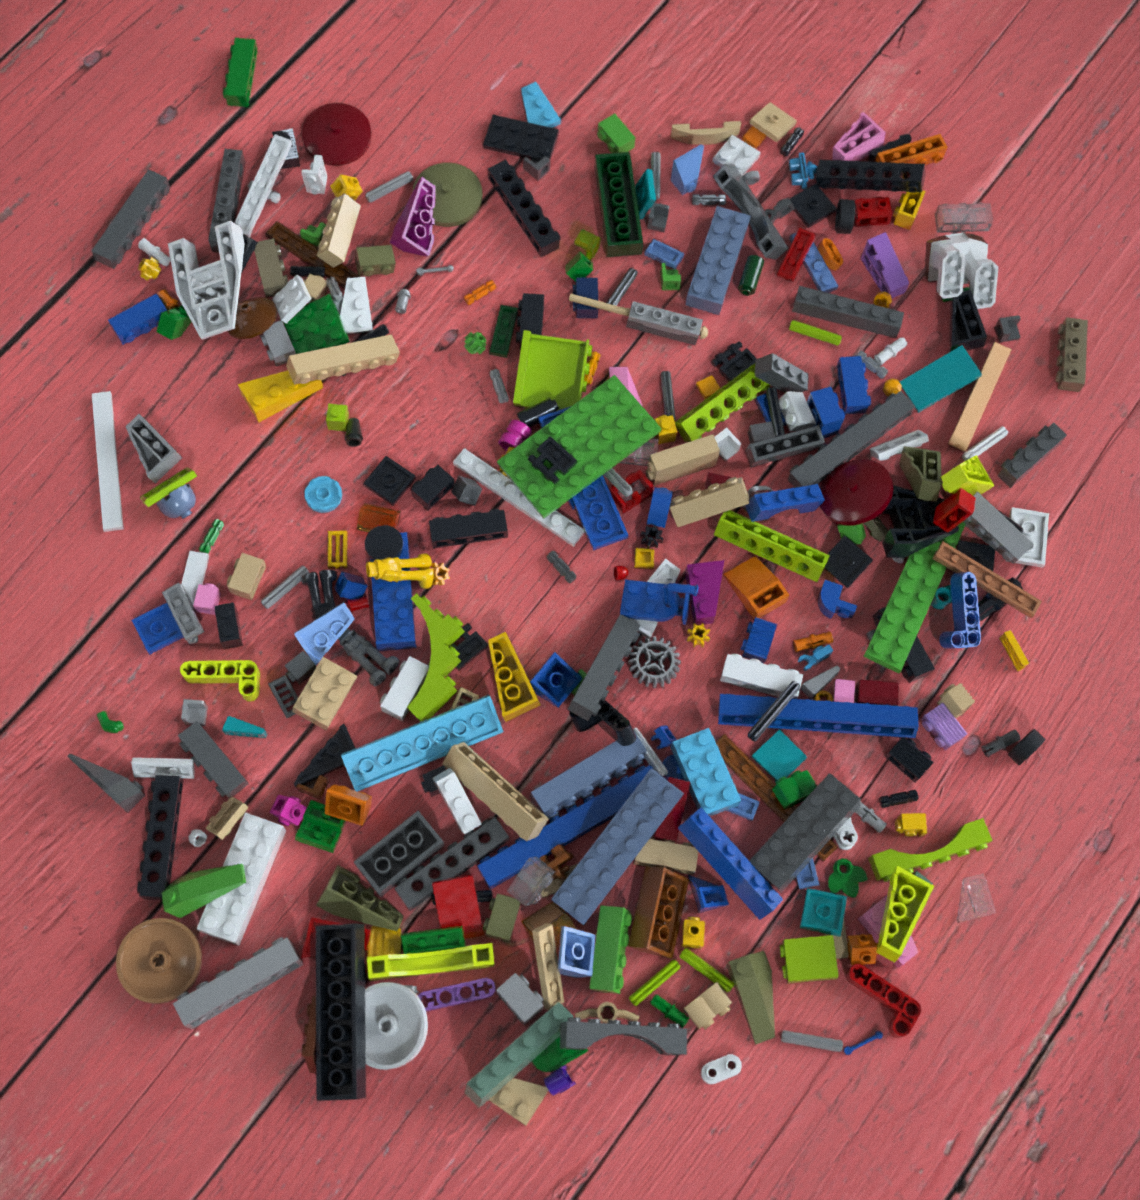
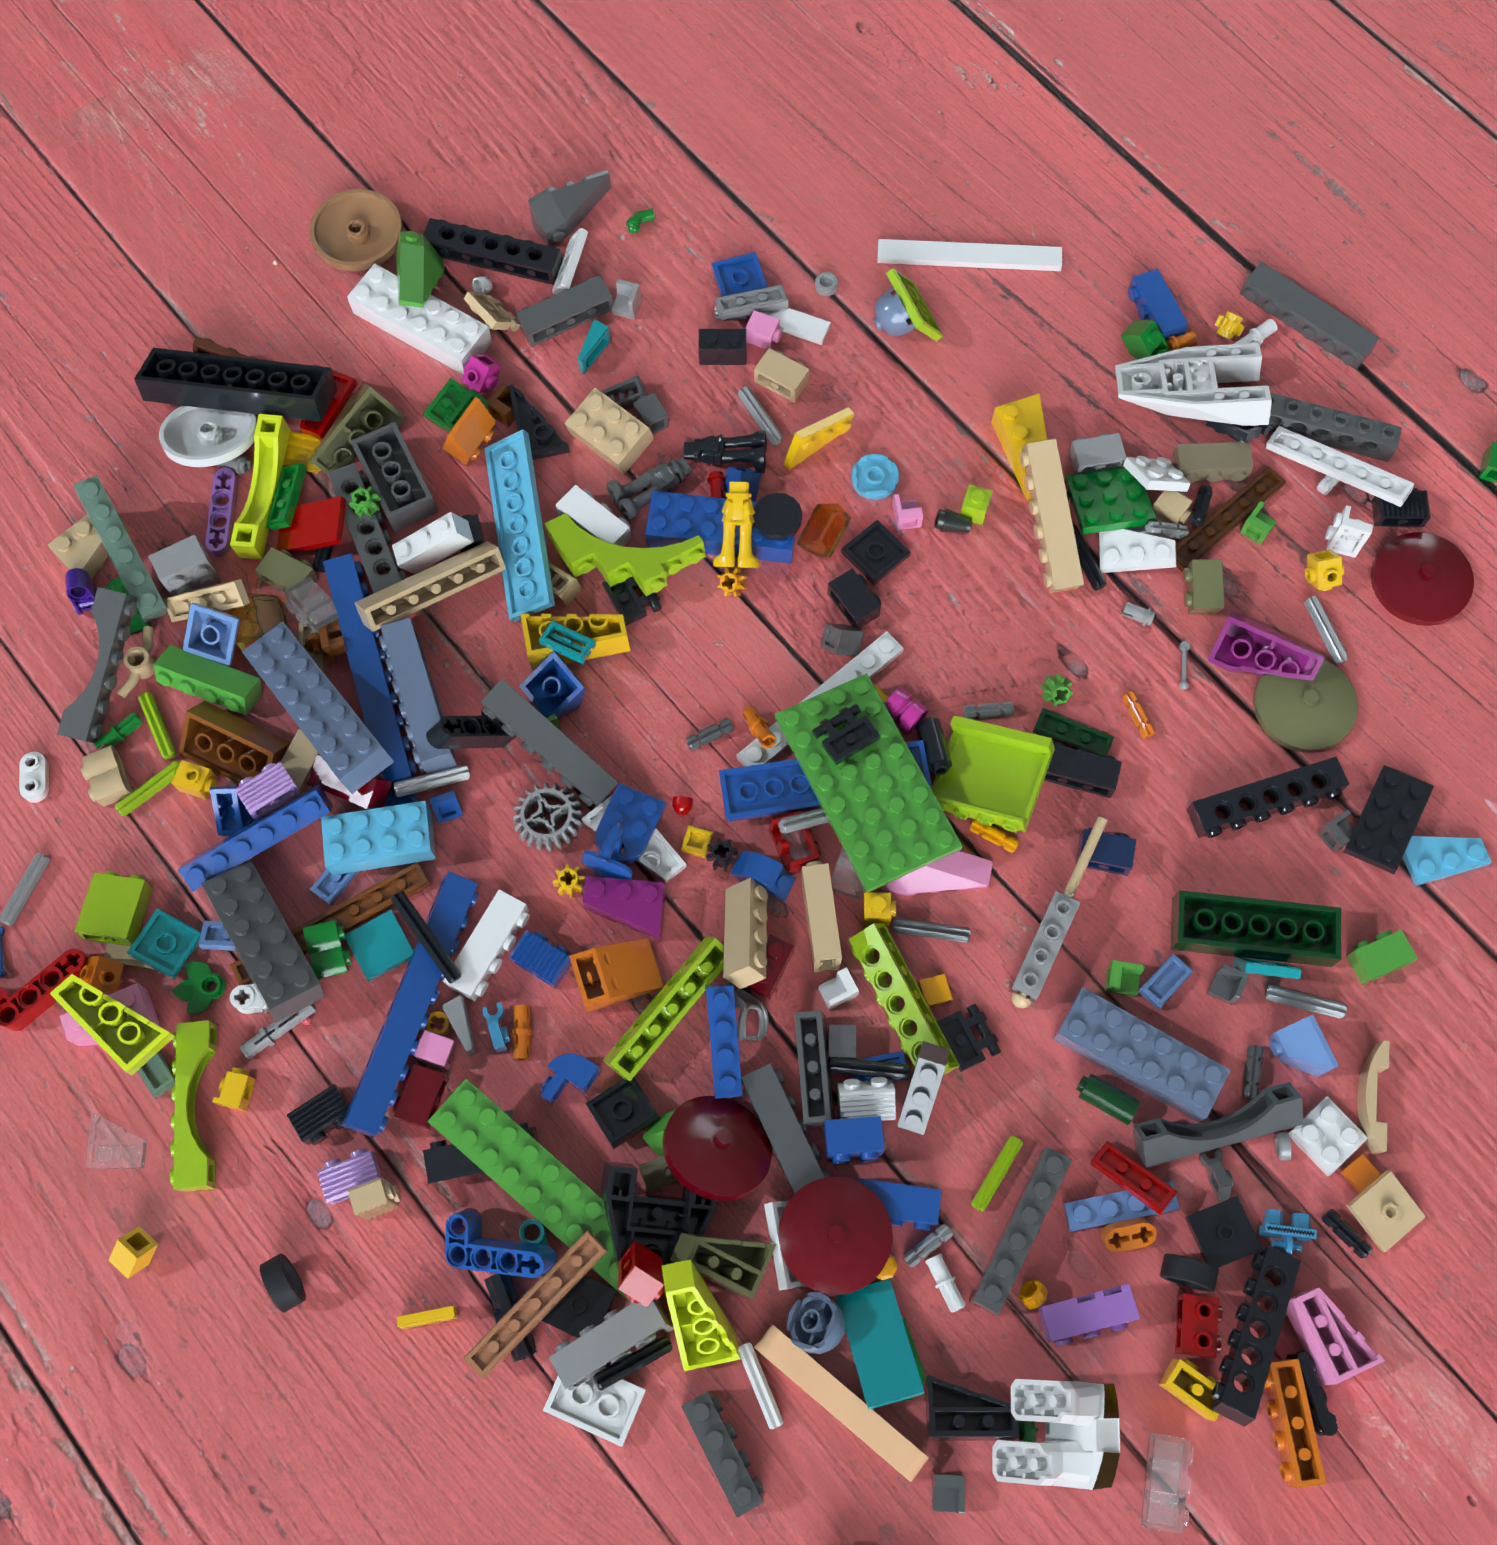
camera: 110 degrees right, 0 degrees up
light grey wedge [125,414,182,483] -> none
light grey brick [173,937,304,1029] -> none
neon yellow beam [180,660,260,702] -> none
green axle [199,519,224,554] -> none
reddish brown dish [228,297,278,339] -> none
light blue wing [294,602,355,665] -> none
tan brick [317,194,361,267] -> none
yellow tile [328,531,348,569] -> none
black brick [429,509,508,548] -> none
green panel [565,251,593,282] -> none
clear neon green panel [574,229,601,261] -> none
dark grey axle [606,268,638,313] -> none
olive wedge [726,951,775,1045] -> none
black axle [879,790,919,808] -> none
dark grey axle [981,730,1021,757] -> none
none -> yellow brick [109,1226,158,1279]
none -> lavender brick [234,762,300,820]
none -> bright green gear [349,486,382,517]
none -> teal tile [539,621,596,664]
none -> orange pin [742,706,776,749]
none -> dark red dish [779,1177,893,1295]
none -> yellow wing [783,407,854,470]
none -> sand blue cylinder [787,1292,846,1354]
none -> light grey tile [815,272,838,296]
none -> bright pink panel [892,494,923,531]

